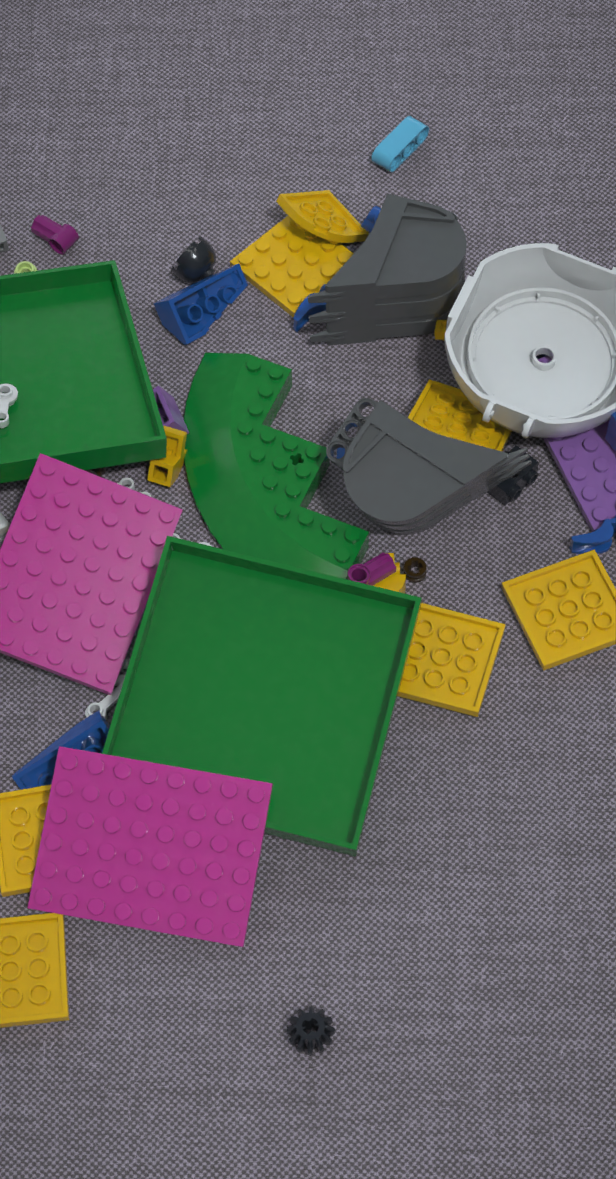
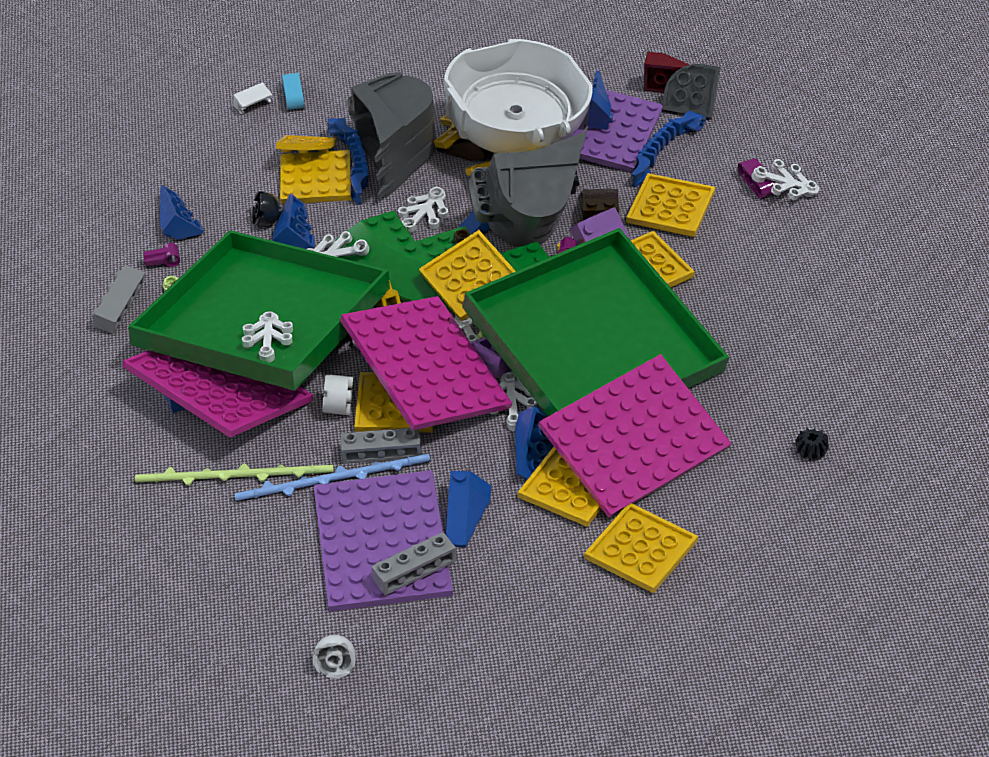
camera: 50 degrees left, 15 degrees down
none -> blue wedge [160,185,204,240]
none -> white hinge [233,82,272,114]
none -> white plant [307,231,369,257]
none -> white plant [398,187,448,234]
none -> yellow plate [419,230,516,322]
none -> dark brown plate [453,229,471,244]
none -> medium lavender slope [569,207,631,245]
none -> dark brown slope [583,189,619,221]

